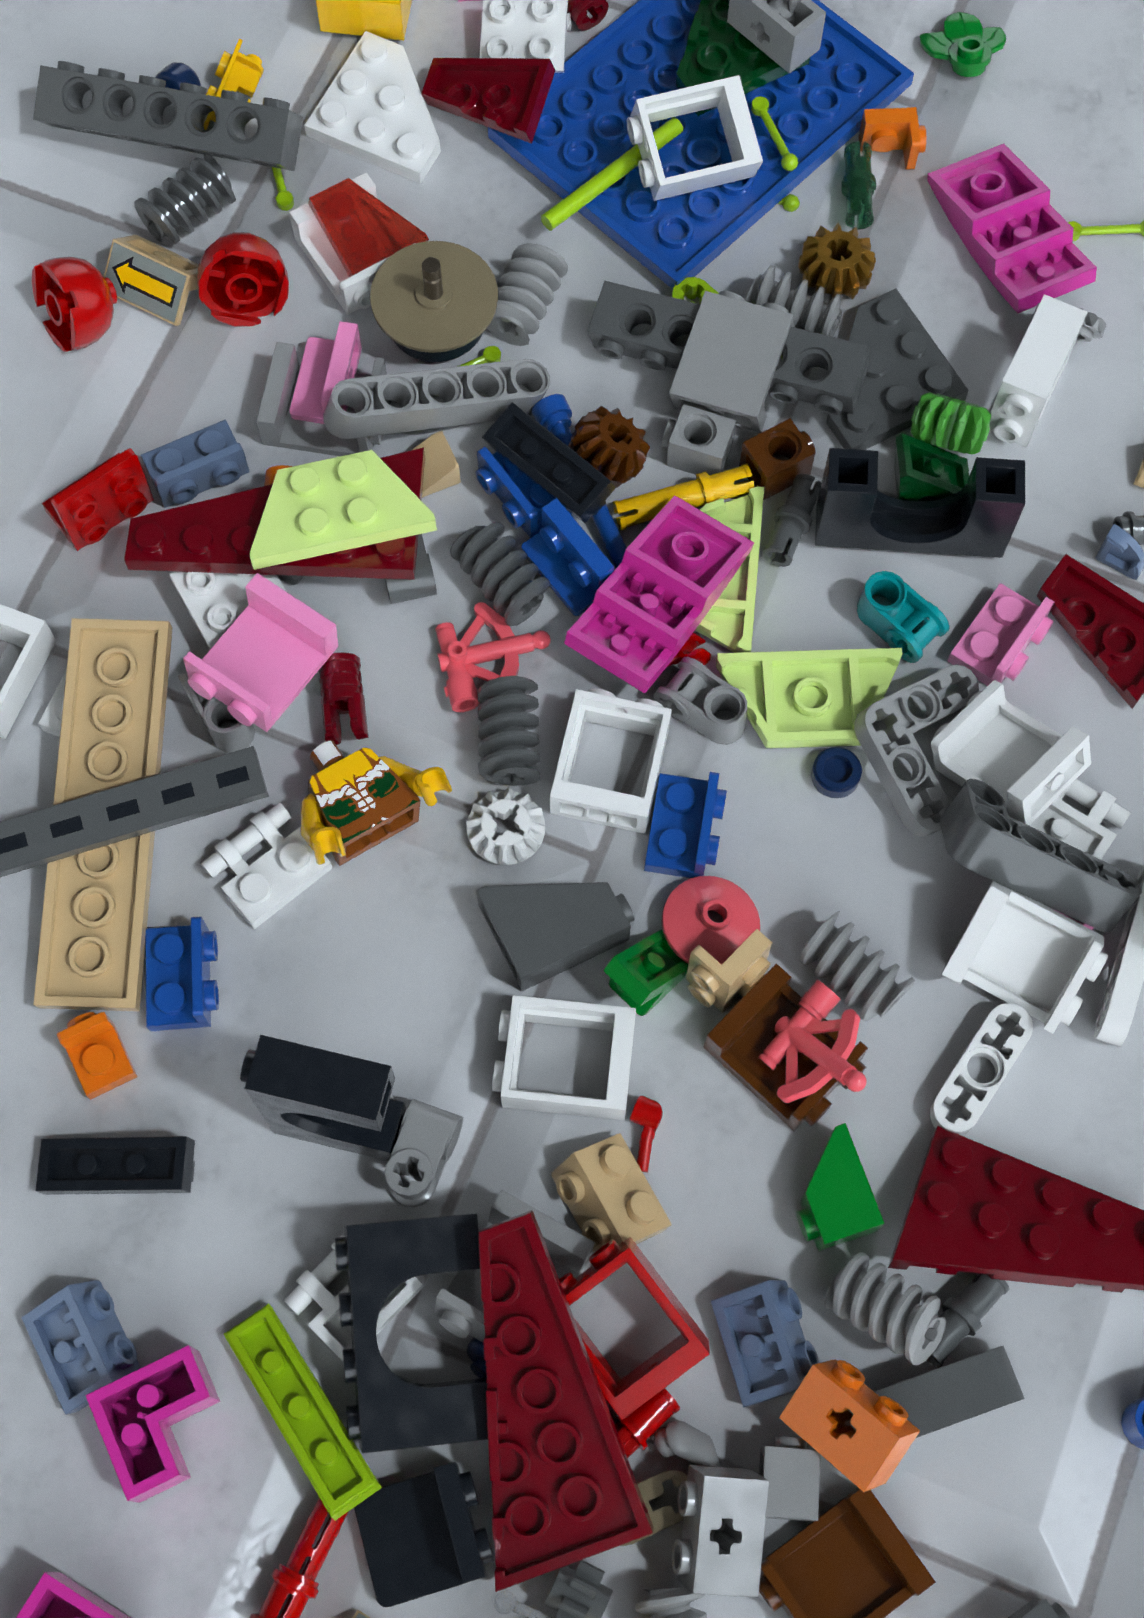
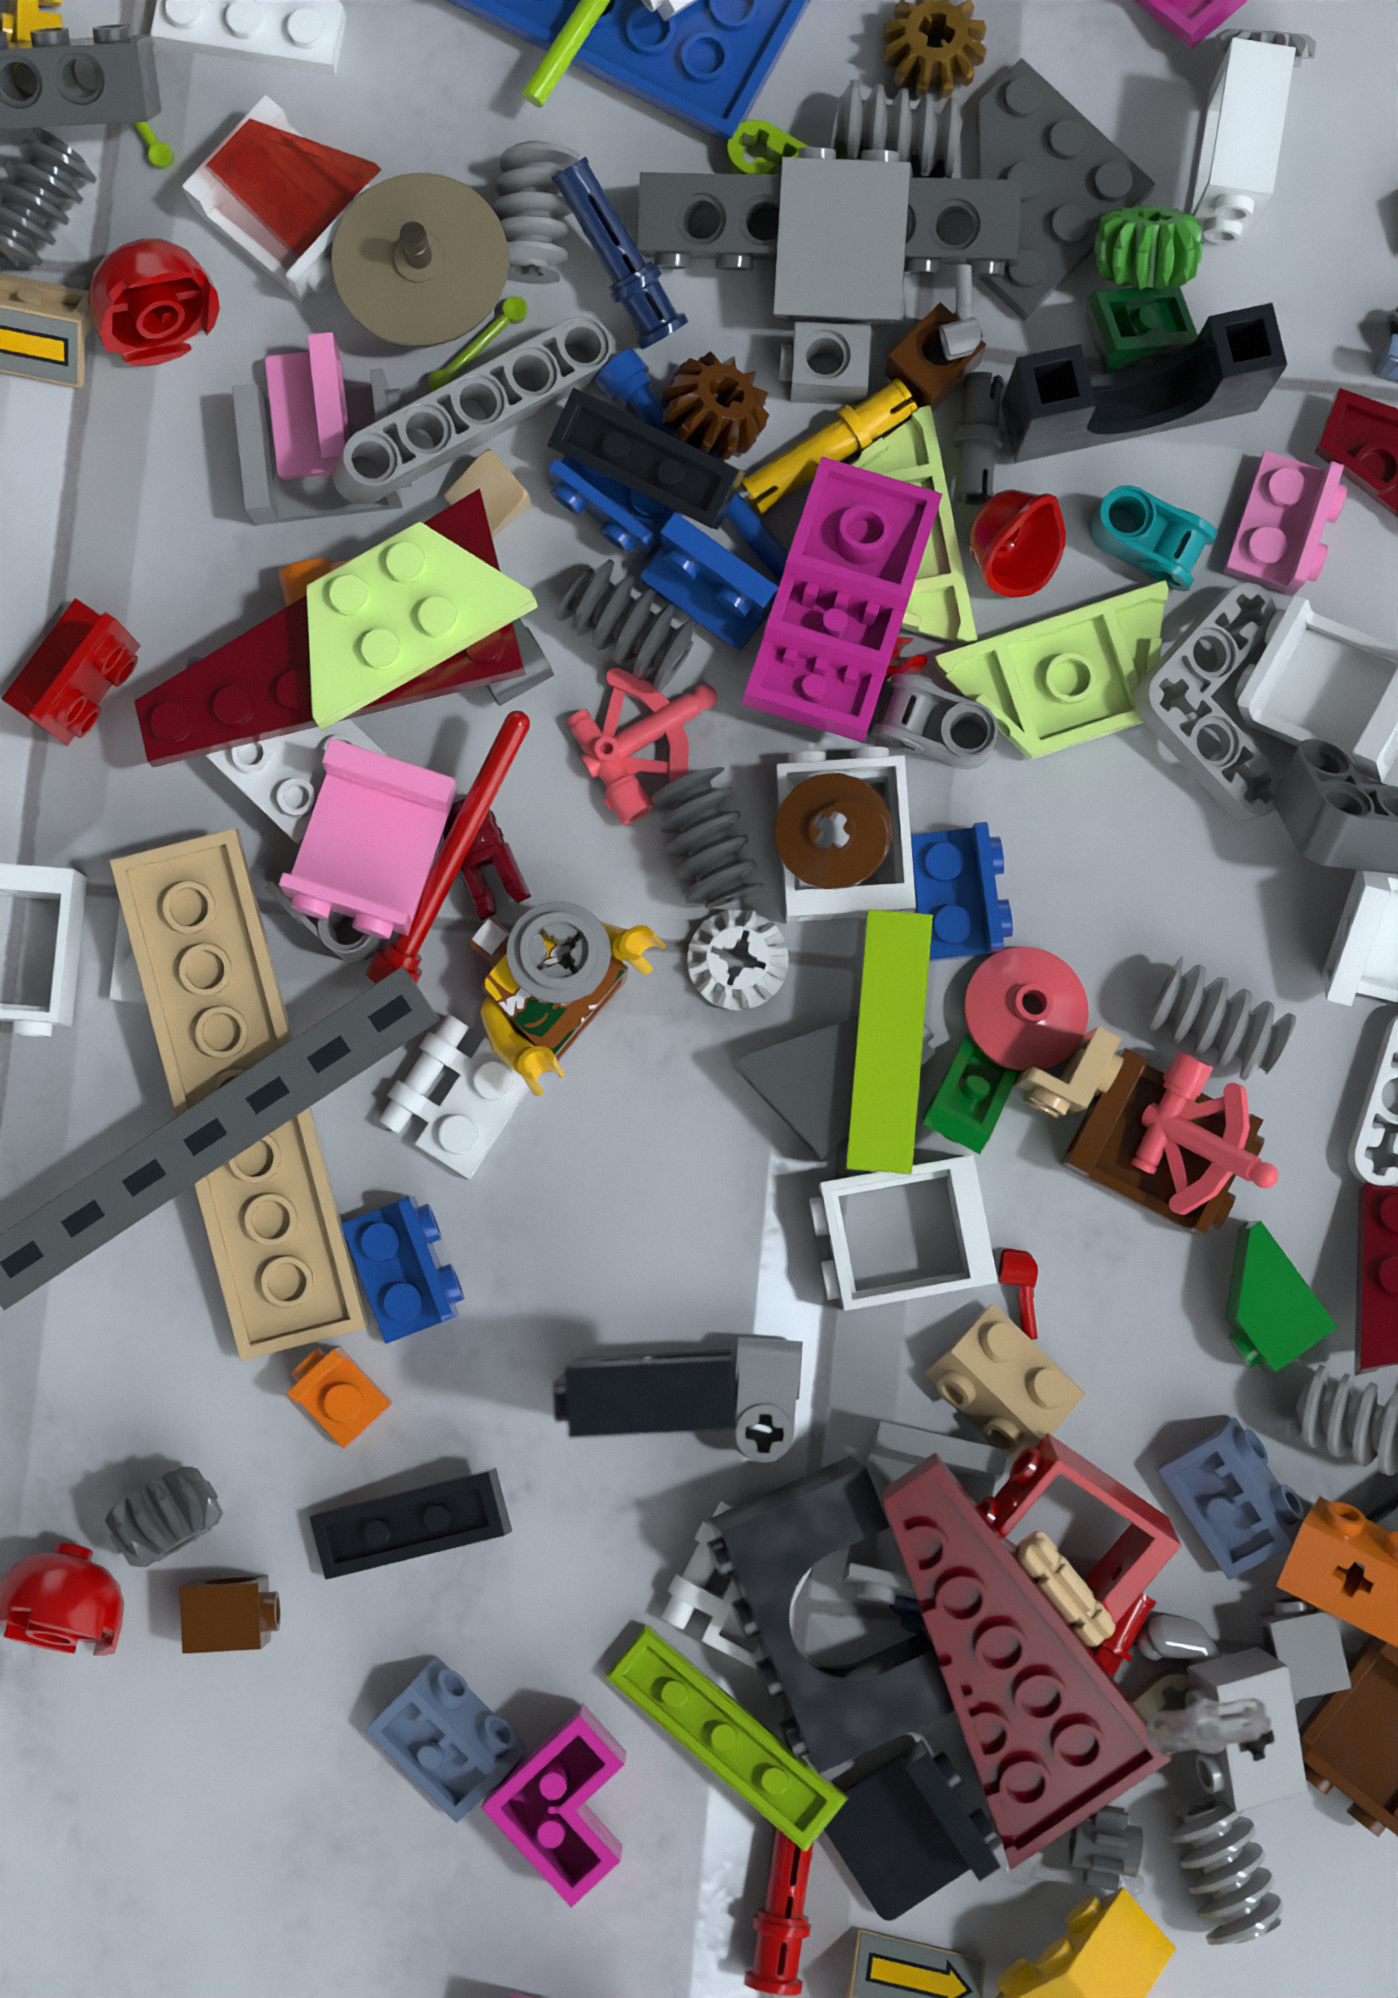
camera: 15 degrees left, 15 degrees up
sand blue bracket [141,419,250,508] -> none
dark blue tile [811,747,862,798] -> none
none -> red piece [365,711,530,984]
none -> light grey gear [507,901,611,1005]
none -> dark blue pin [551,157,689,350]
none -> reddish brown piece [774,773,893,890]
none -> lime tile [846,909,933,1175]
none -> light grey hand [939,264,981,360]
none -> red helmet [969,489,1066,598]
none -> tan axle [1015,1531,1115,1647]
none -> clear axle [1147,1698,1271,1756]

